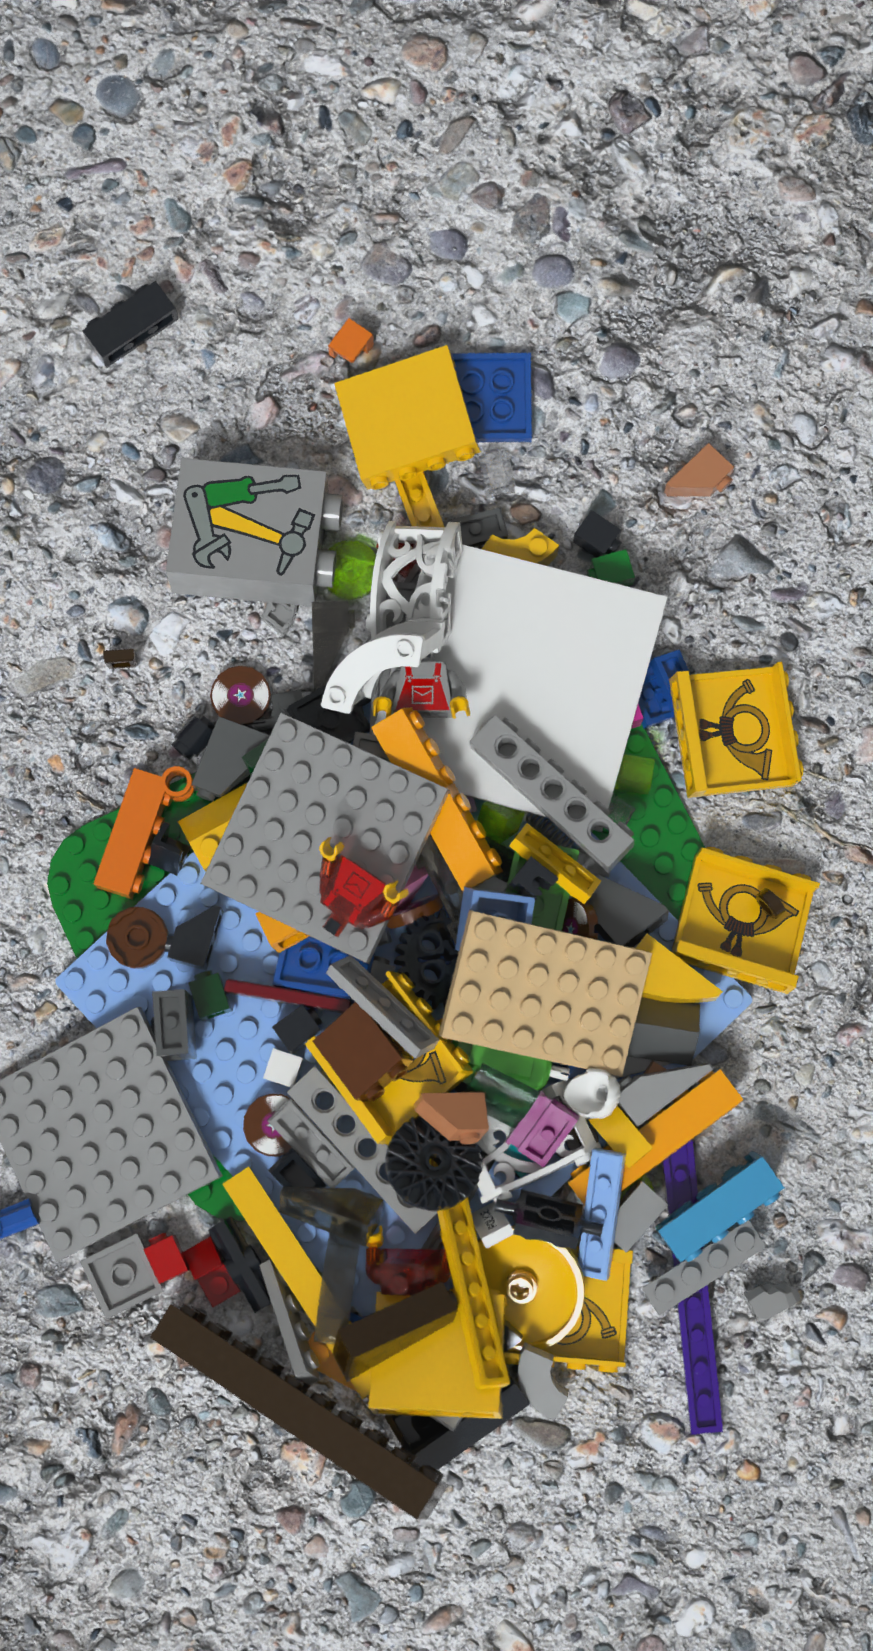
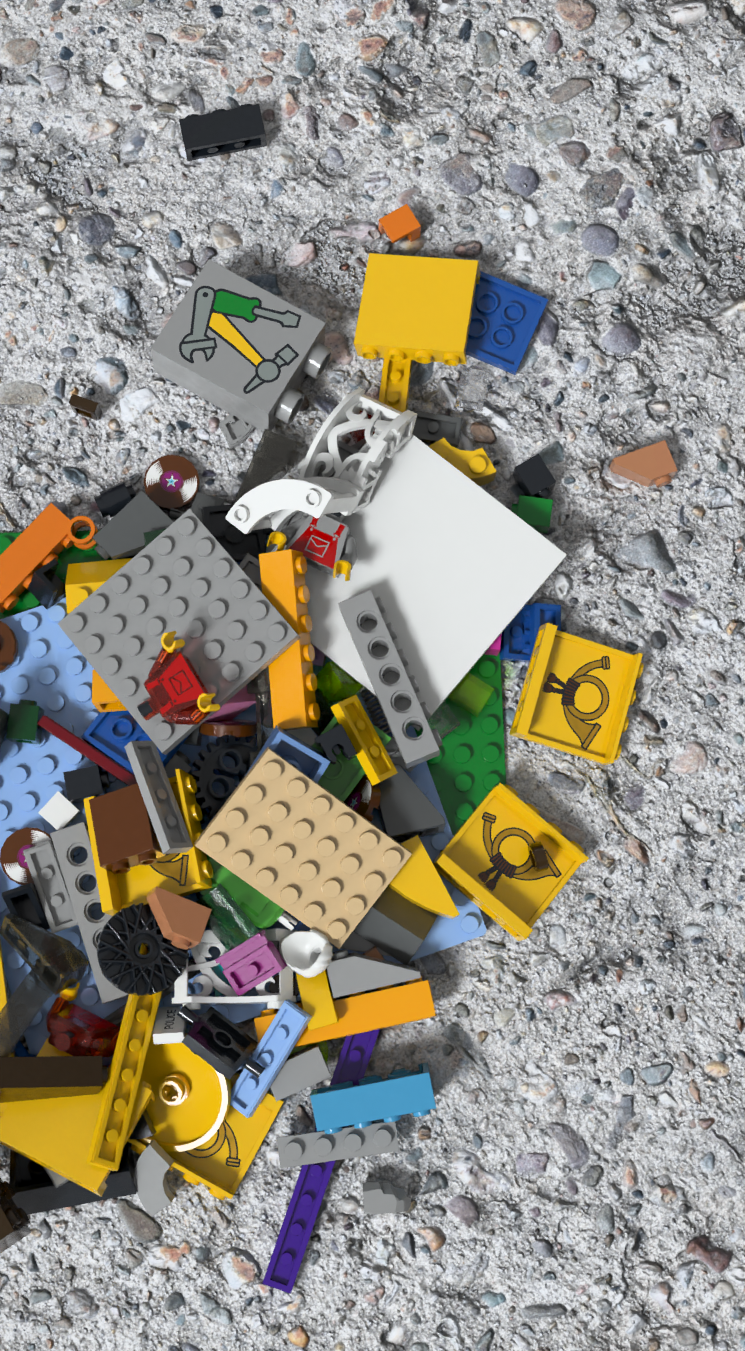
camera: 20 degrees right, 0 degrees up
black slope [164,906,224,971] -> none
clear neon green tile [326,540,376,600] -> none

